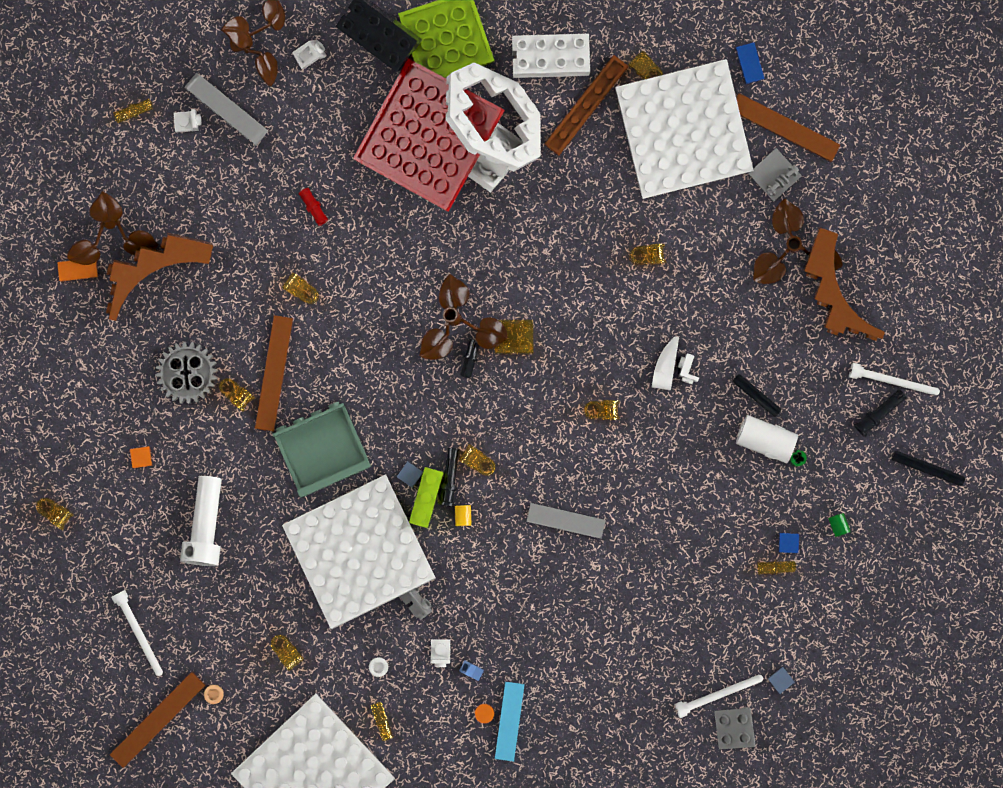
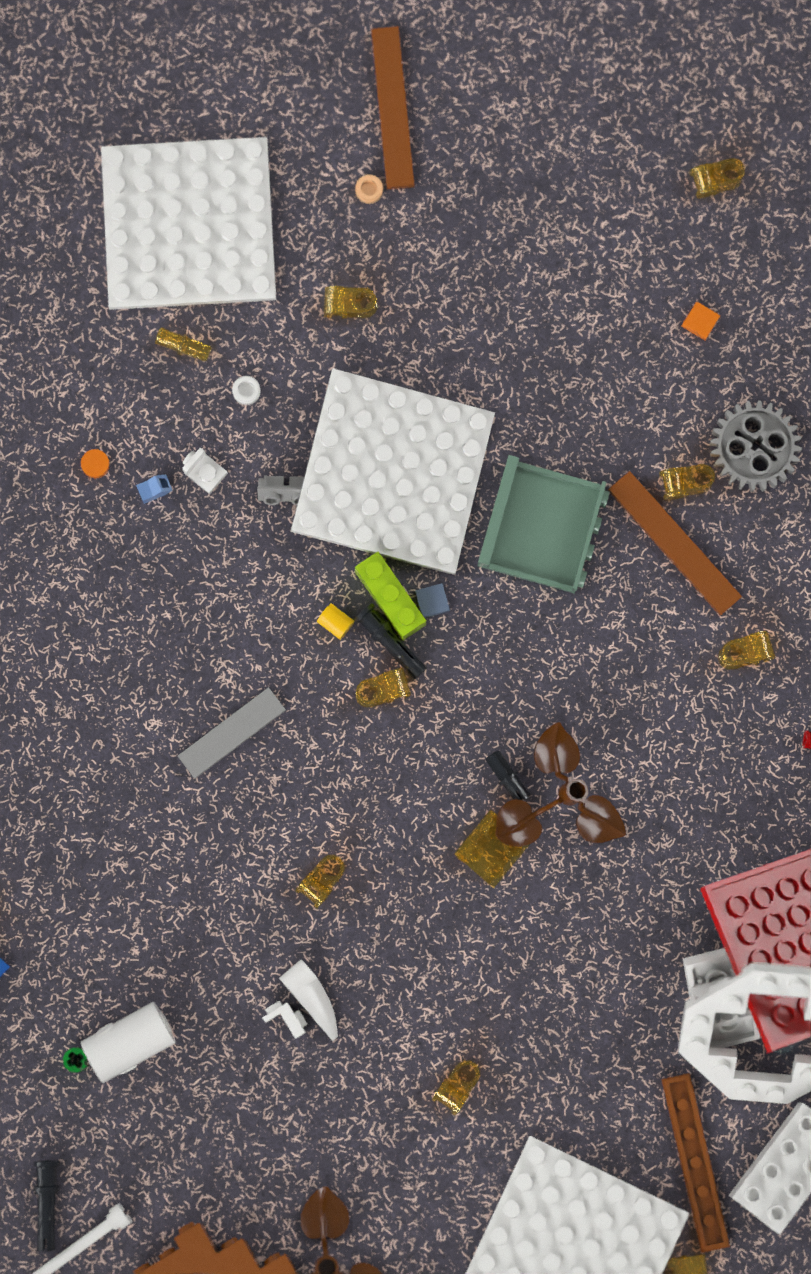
camera: 130 degrees right, 5 degrees down
white piece [111,590,163,676] -> none
white piece [180,476,222,566] -> none
medium azure tile [495,681,525,761] -> none
black axle [733,374,781,417] -> none

